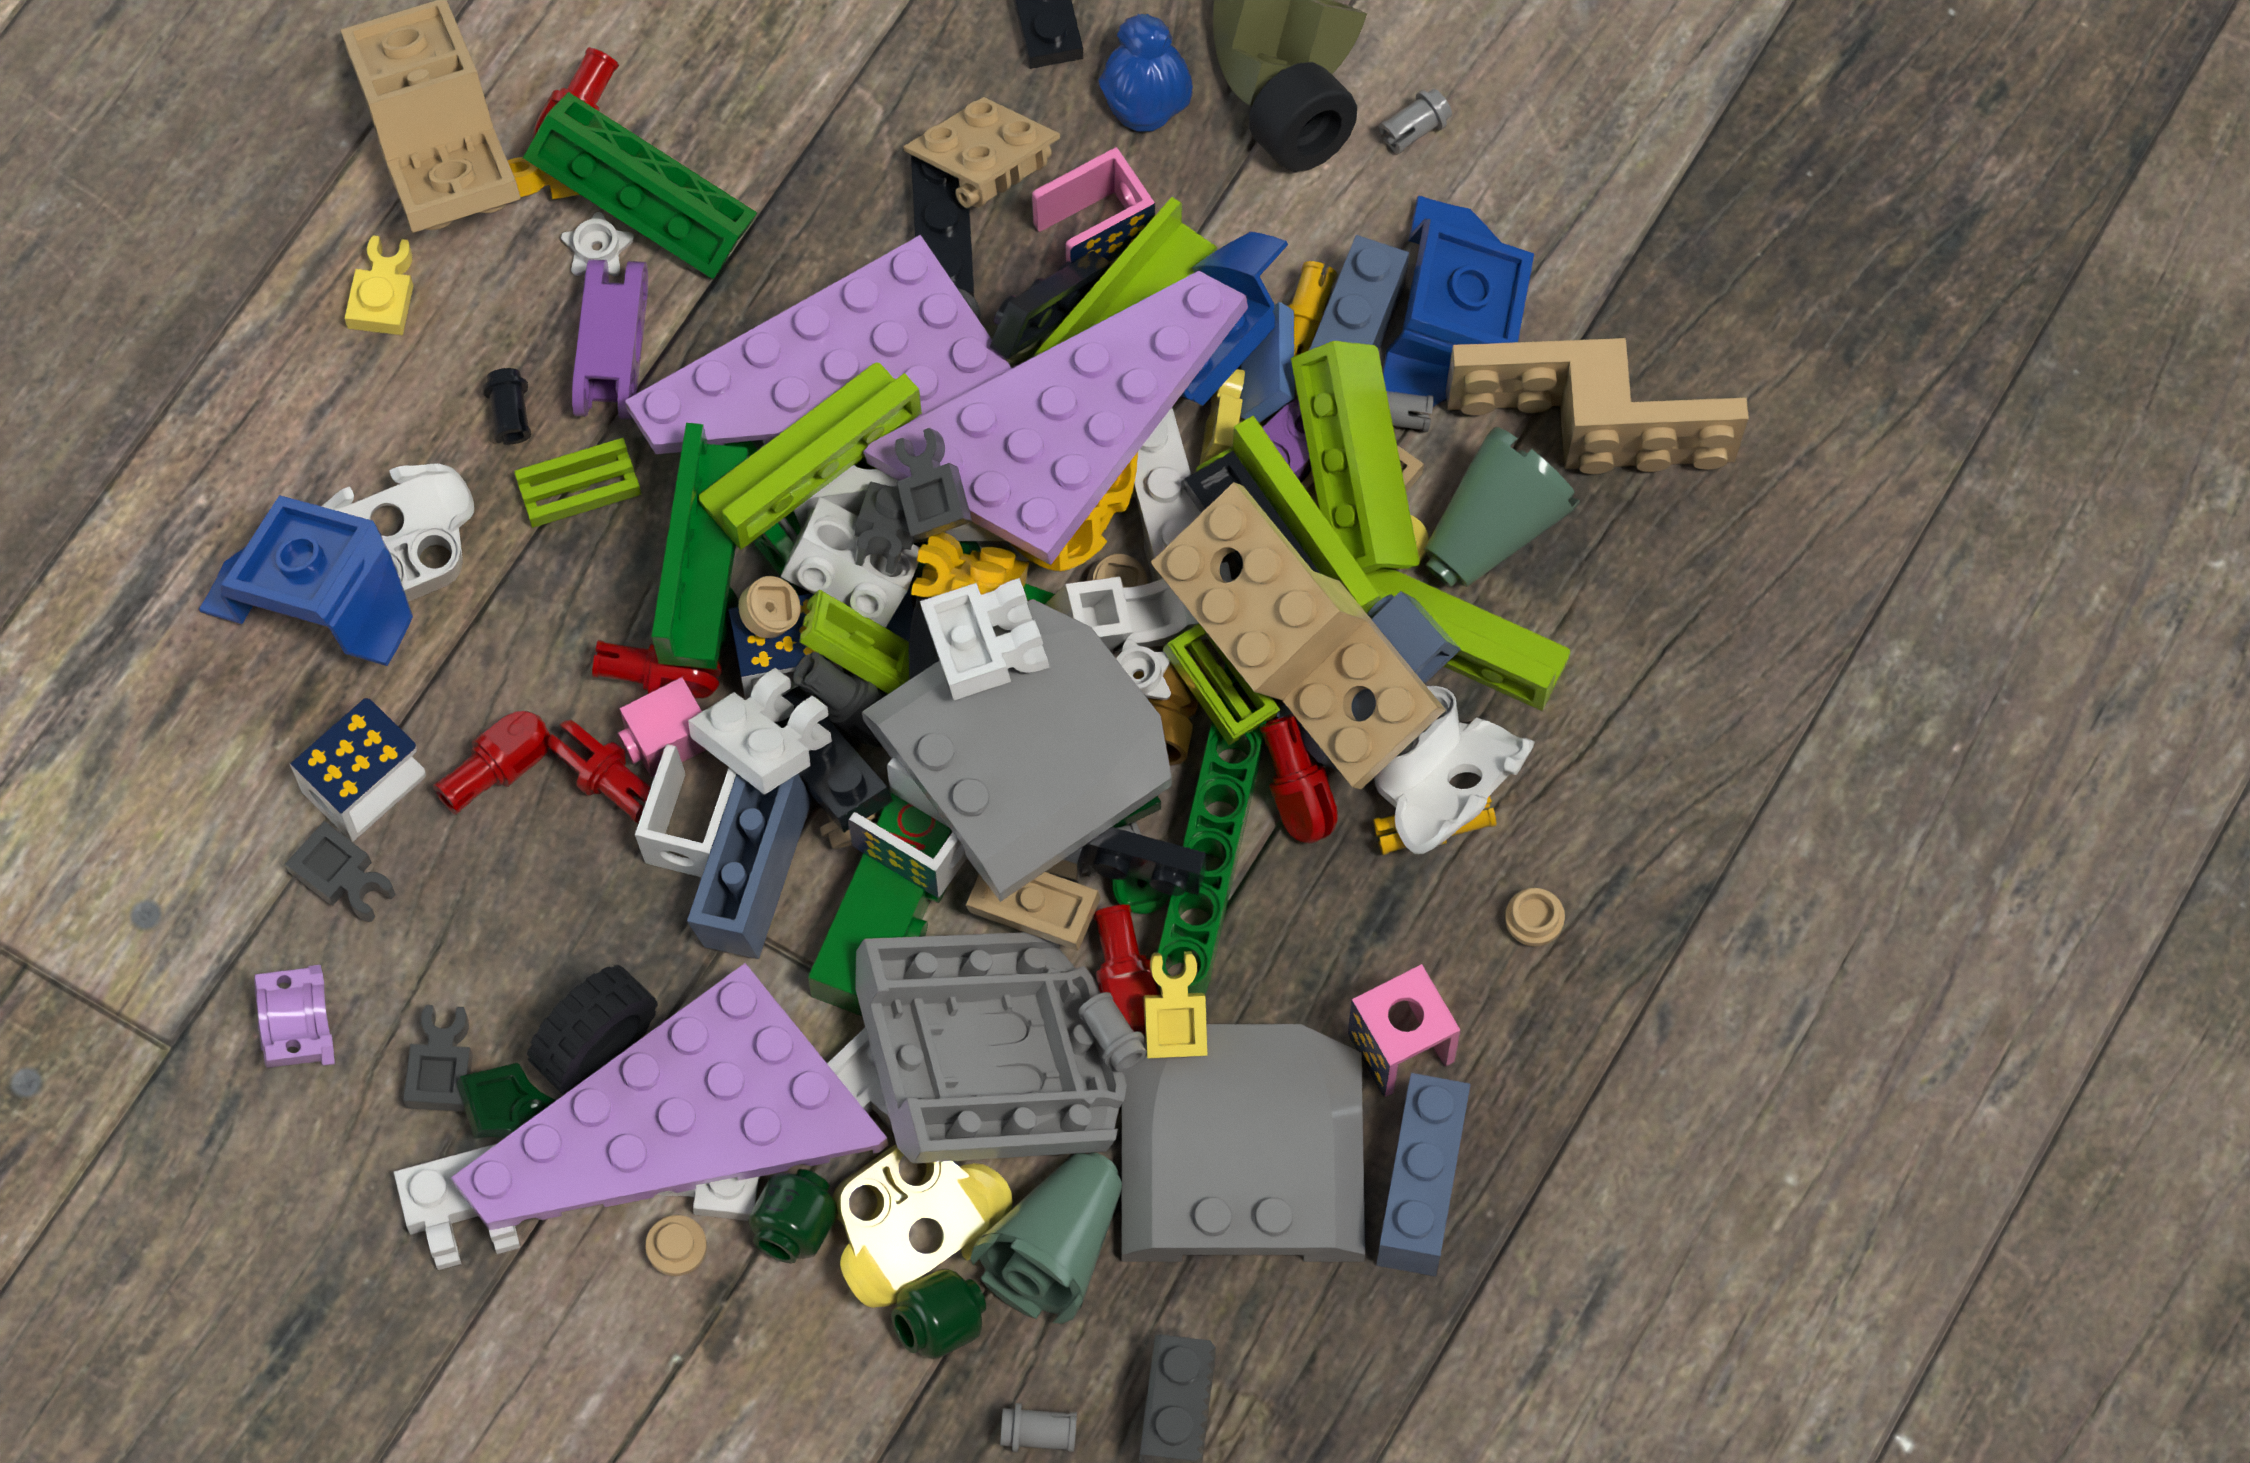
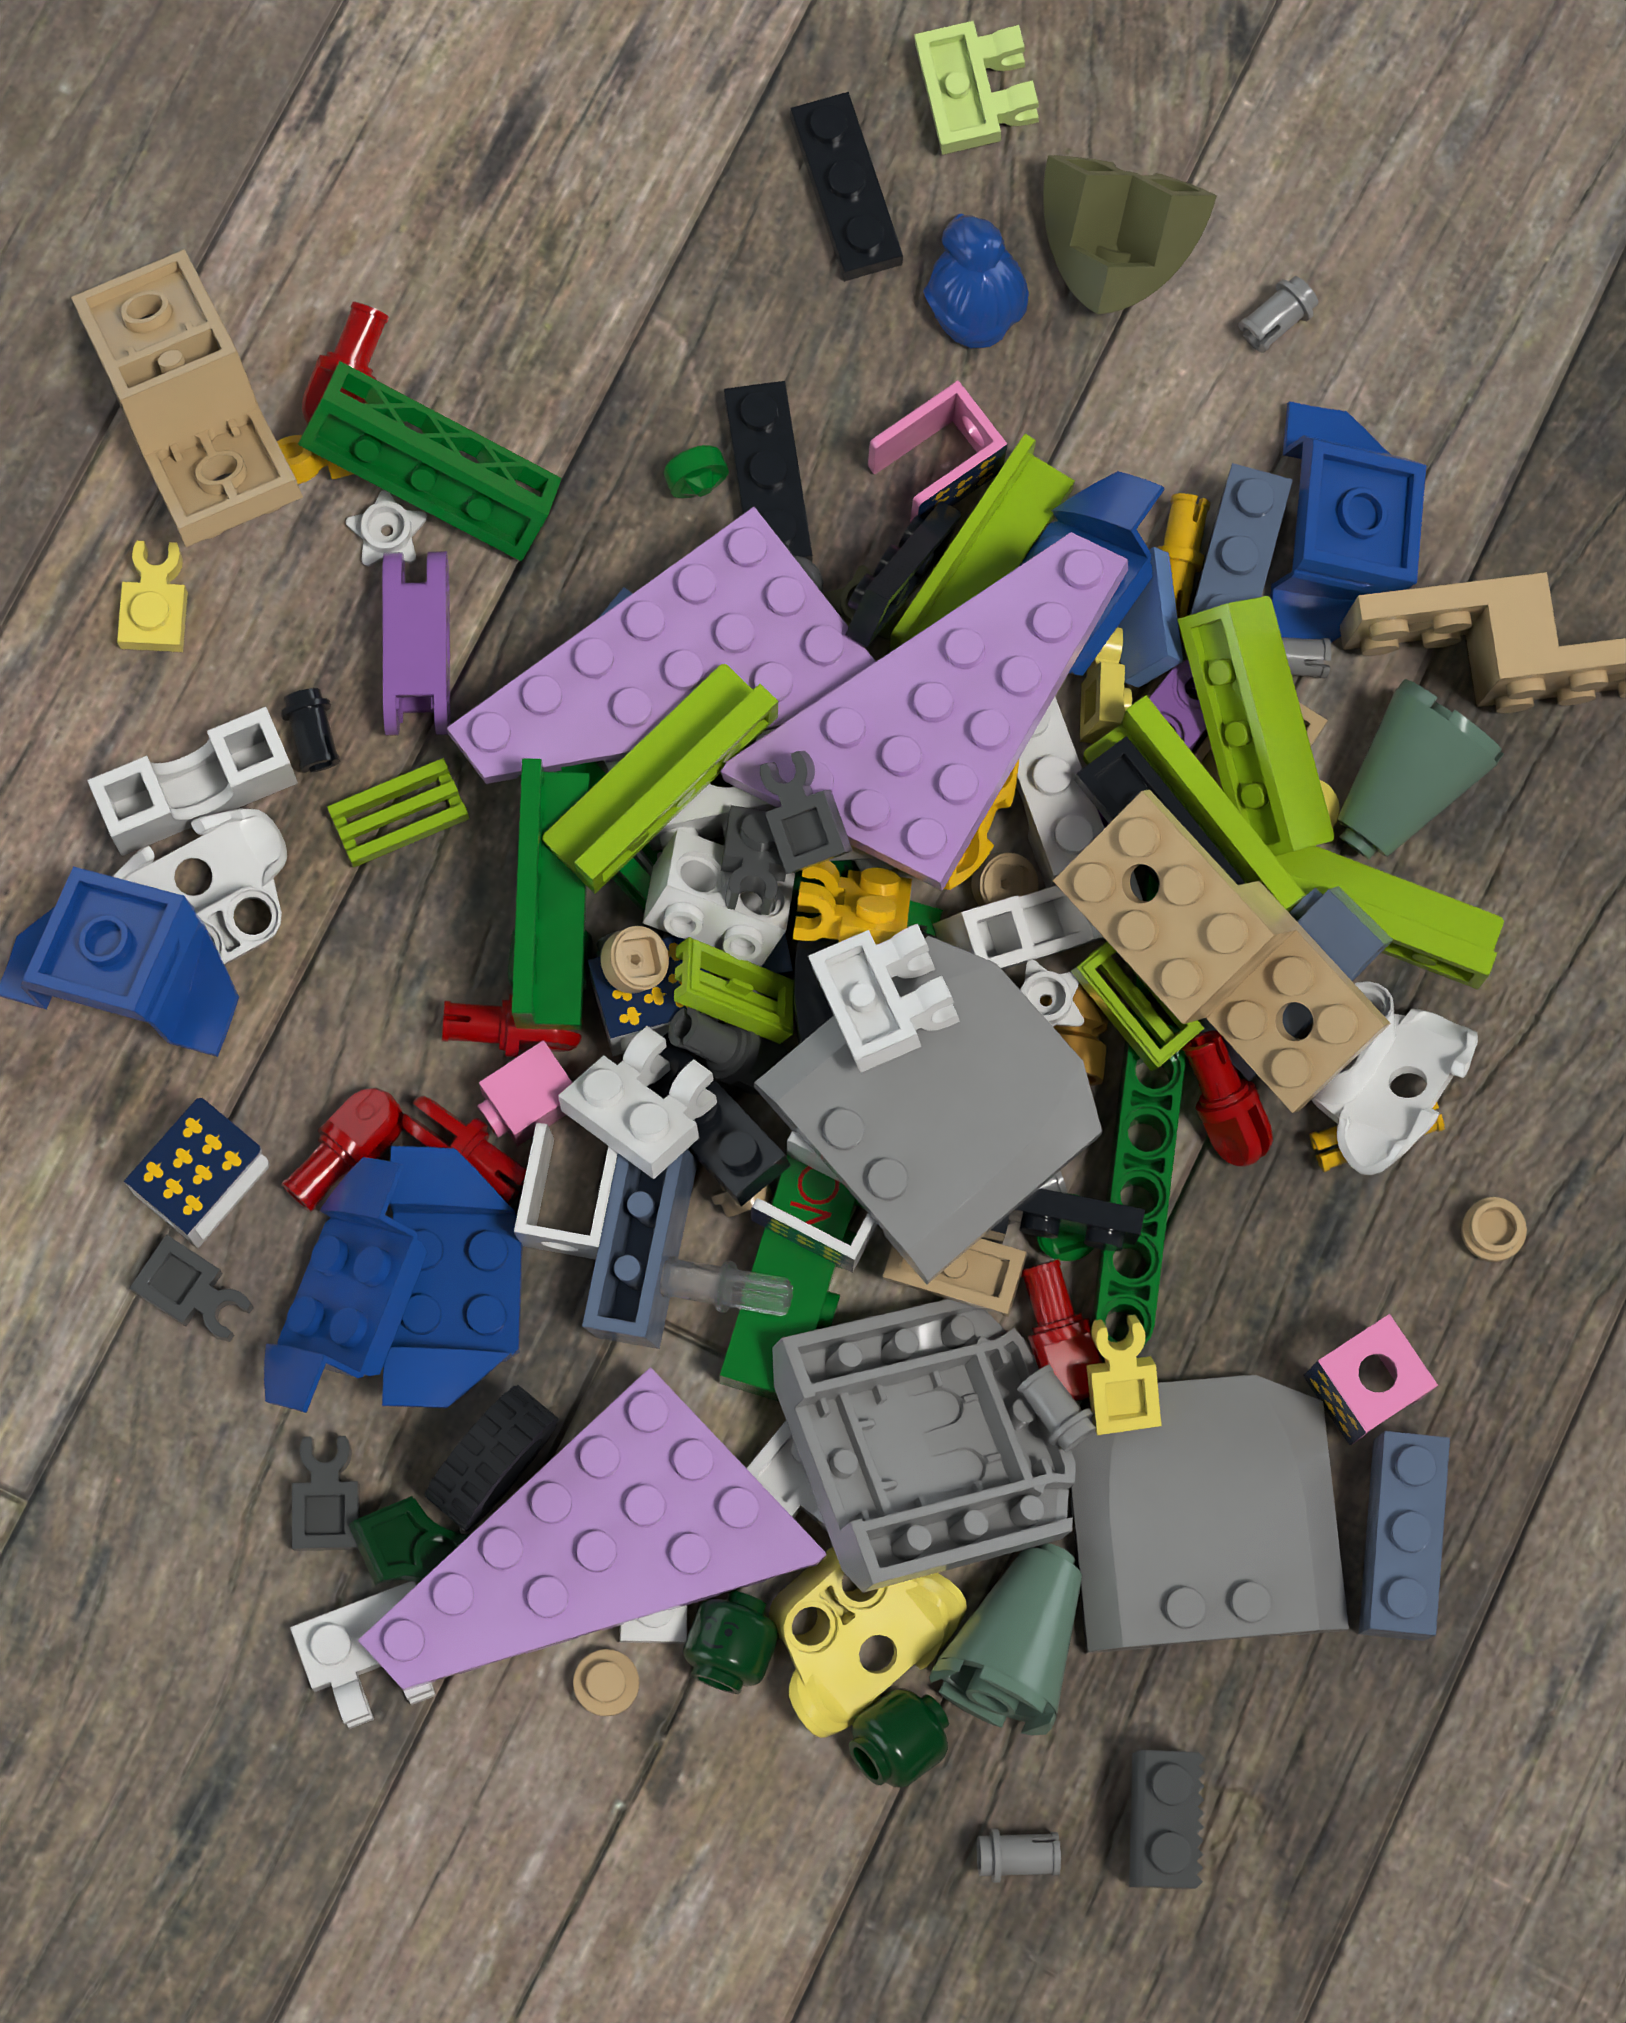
camera: 10 degrees left, 10 degrees up
lavender piece [254,965,335,1068] -> none
tan hinge [903,97,1060,208] -> none
black tyre [1249,62,1357,172] -> none
none -> white arch [87,707,298,856]
none -> blue piece [264,1157,428,1413]
none -> blue piece [382,1146,523,1408]
none -> clear axle [660,1256,793,1316]
none -> green tile [663,445,729,498]

